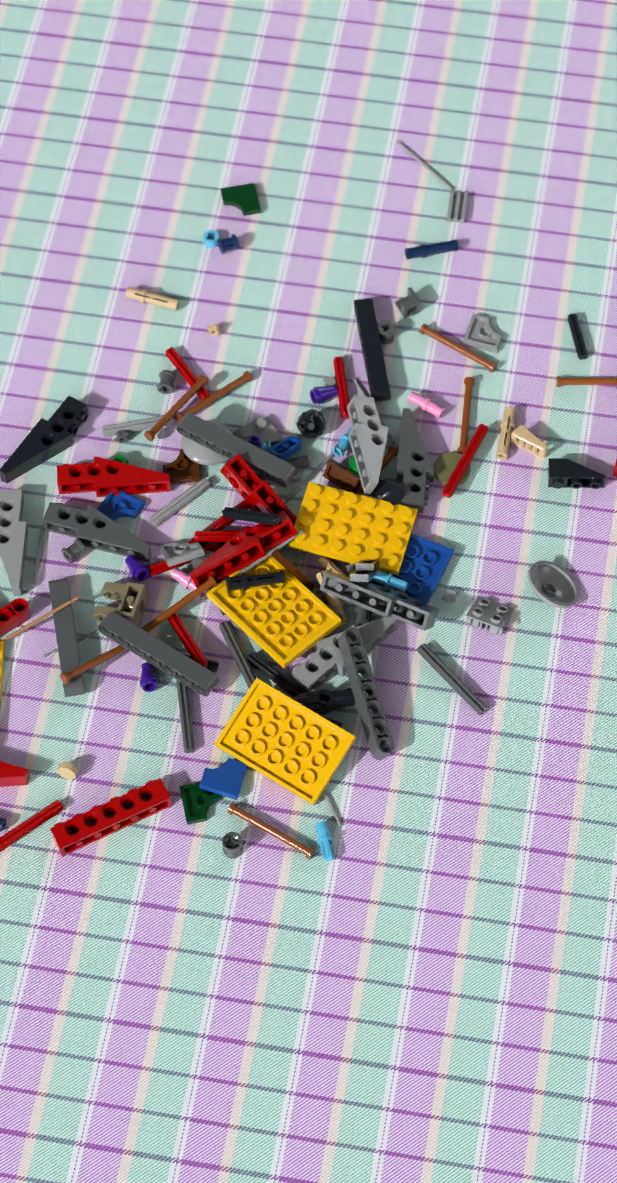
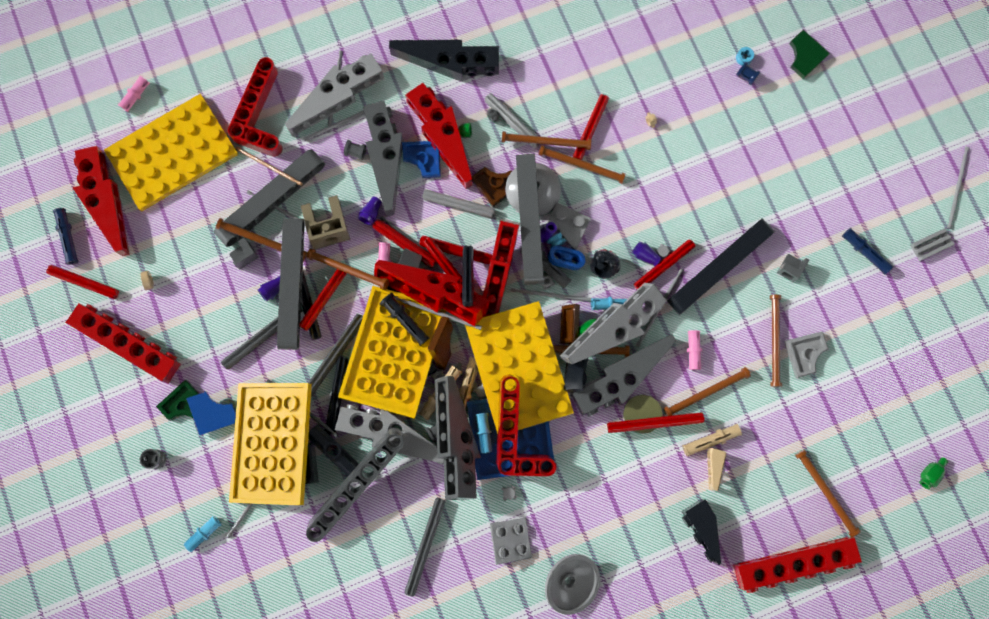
camera: 55 degrees right, 20 degrees up
tan pin [125,286,180,311] -> none
dark grey bush [157,370,176,394] -> none
light grey tile [159,541,205,567] -> none
dark orange bar [227,802,316,860] -> none
slope [350,560,380,582] -> none
dark grey bush [378,321,395,344] -> none
black axle [568,313,588,360] -> none
none -> dark grey panel [229,238,259,270]
none -> red beam [496,374,557,477]

